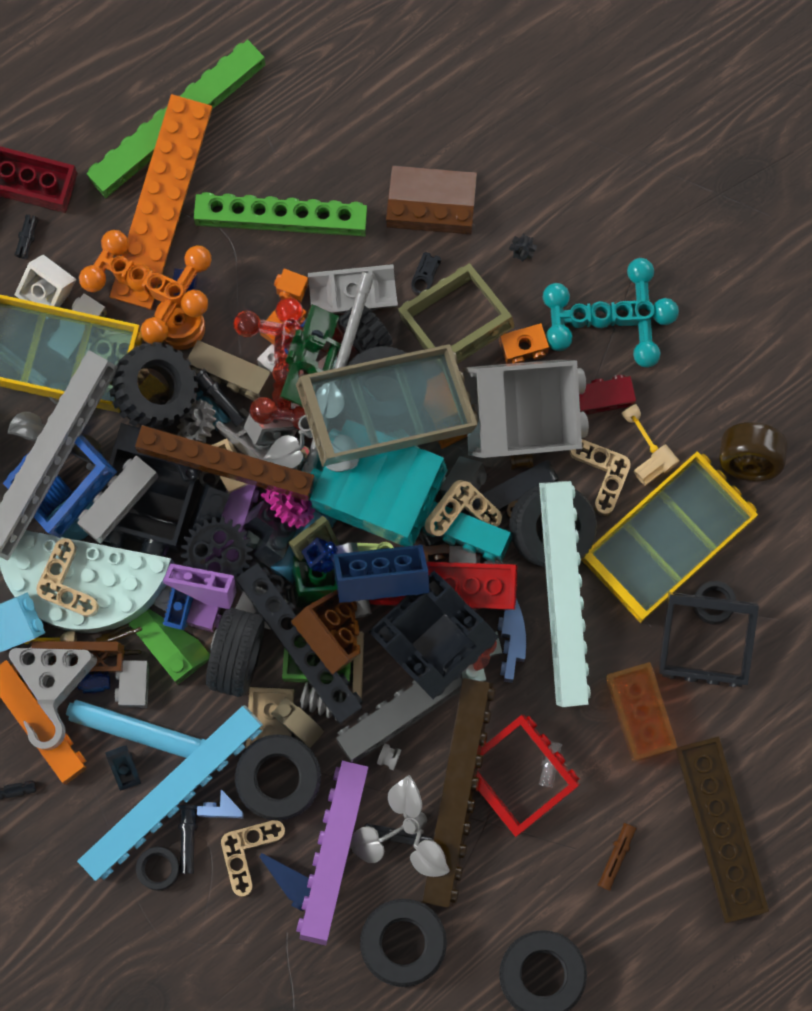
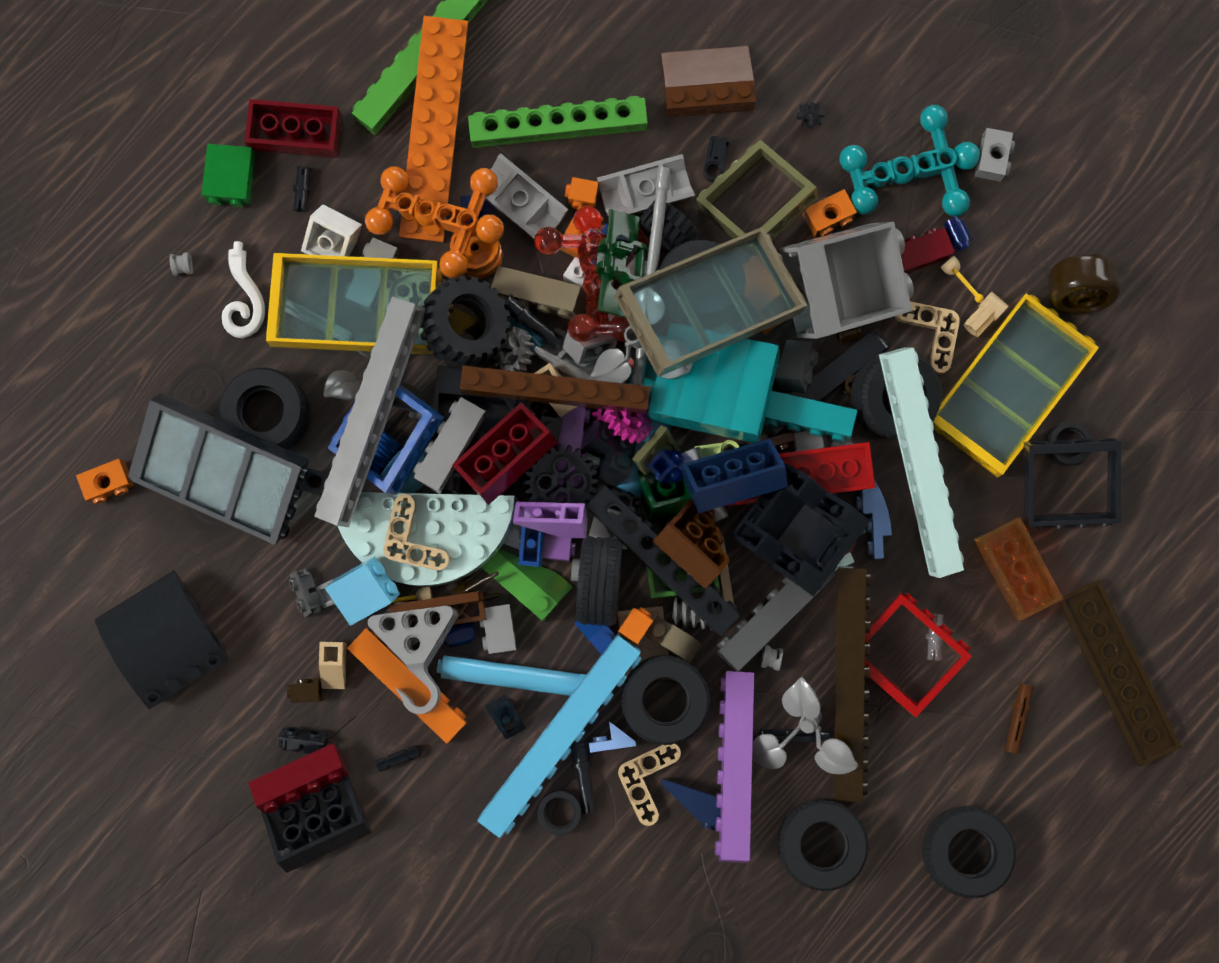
camera: 10 degrees left, 5 degrees up
tan beam [425,480,502,536] -> none
none -> dark red brick [452,402,558,505]
none -> light grey piece [485,153,568,243]
none -> blue slope [574,621,616,655]
none -> orange brick [618,607,653,645]
none -> clear blue brick [943,216,973,251]
none -> light grey brick [974,128,1015,182]

